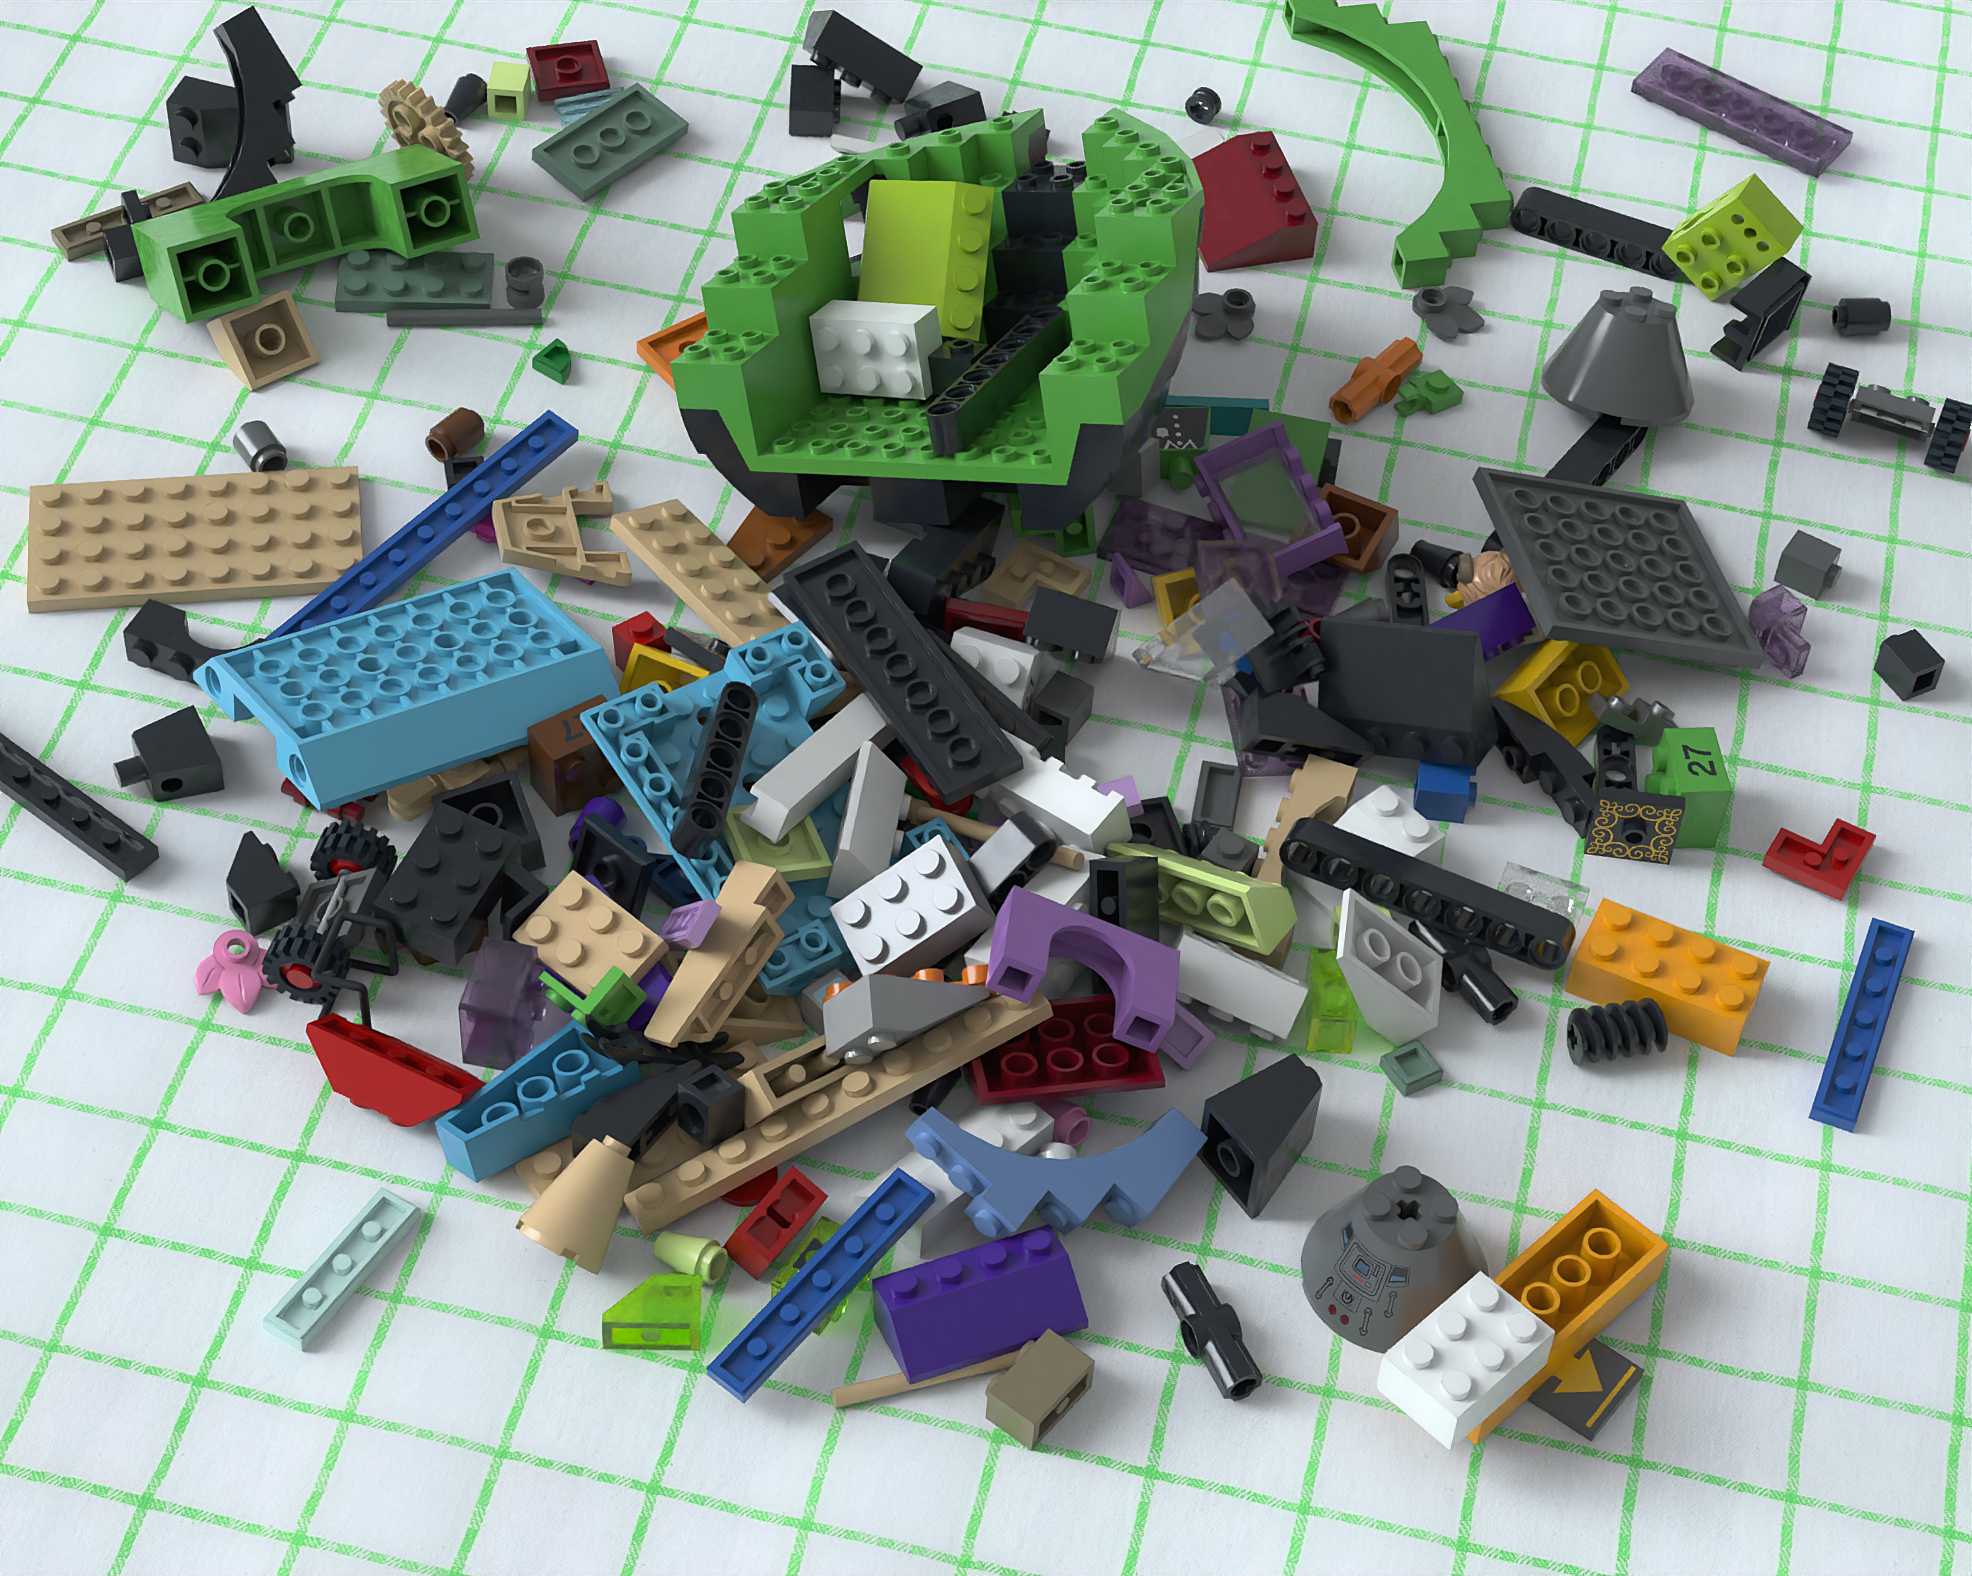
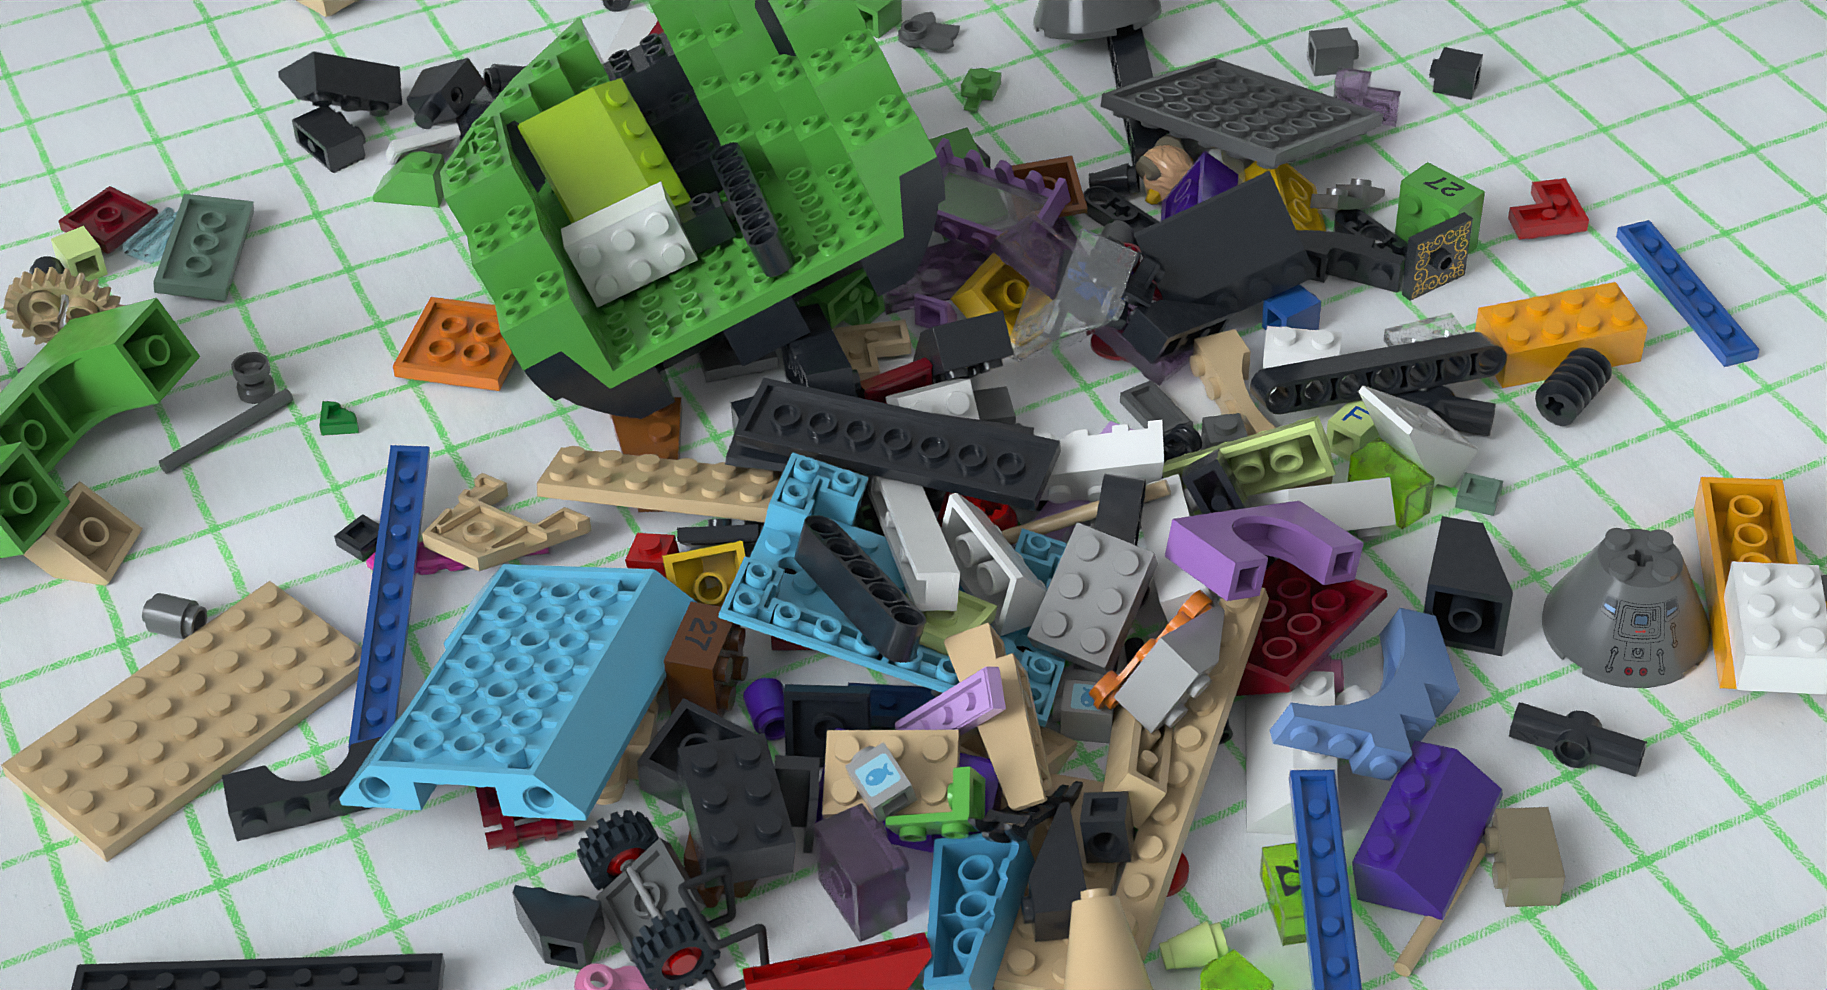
camera: 35 degrees left, 5 degrees down
black torso [113,705,225,802] -> none
sand green plate [335,250,495,313] -> none
reddish brown brick [425,407,485,463] -> none
red brick [722,1165,829,1281] -> none
orange piece [1329,337,1423,425] -> none
none -> light grey brick [845,742,917,823]

